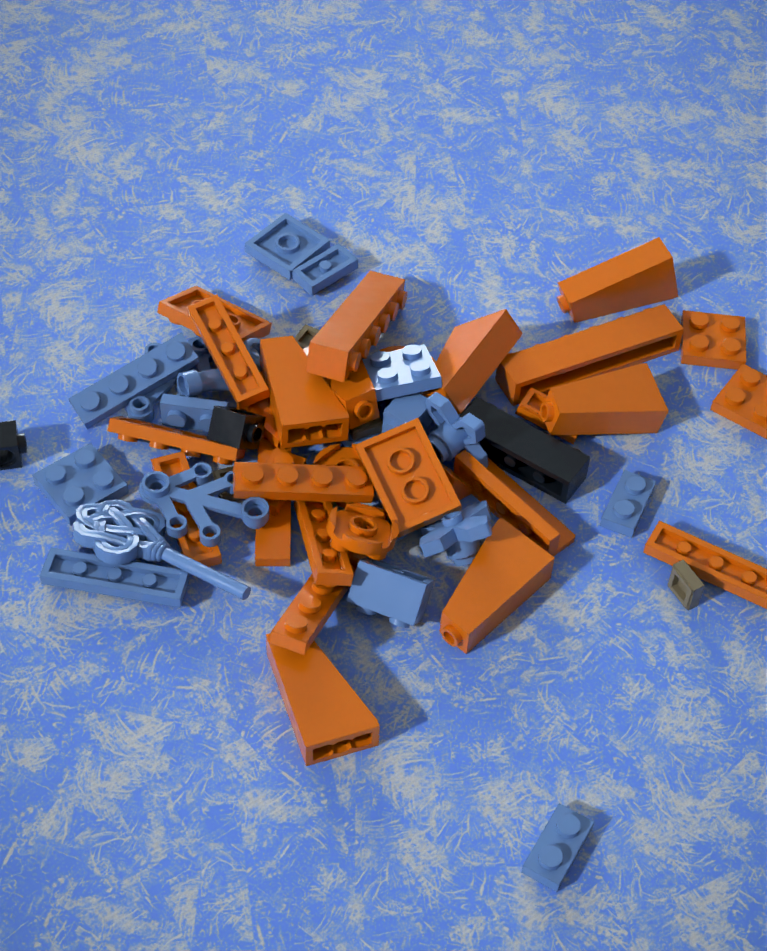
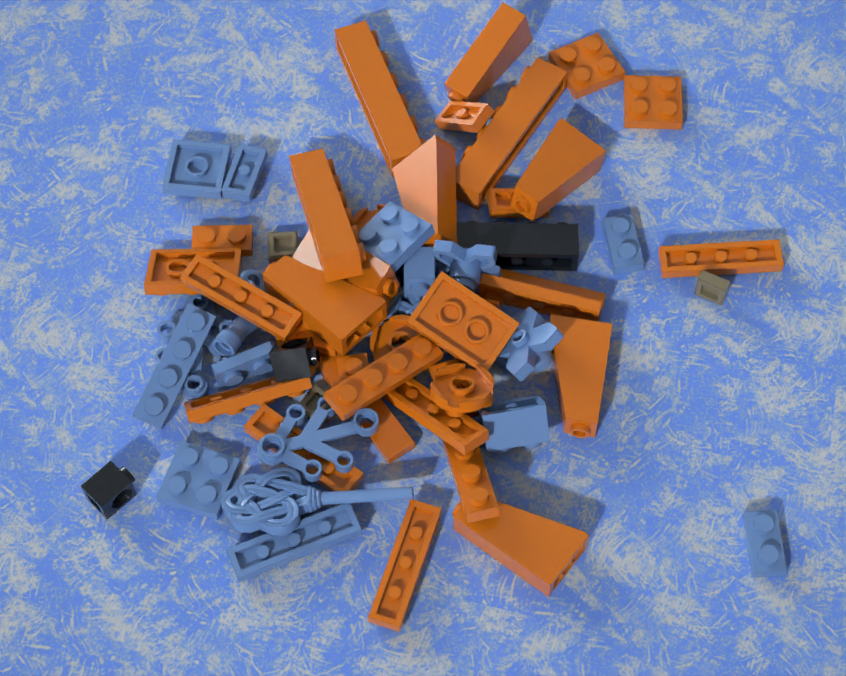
camera: 30 degrees left, 10 degrees up
none -> orange plate [191,225,253,256]
none -> orange brick [334,20,425,177]
none -> orange plate [368,500,442,632]
none -> orange plate [434,100,494,133]

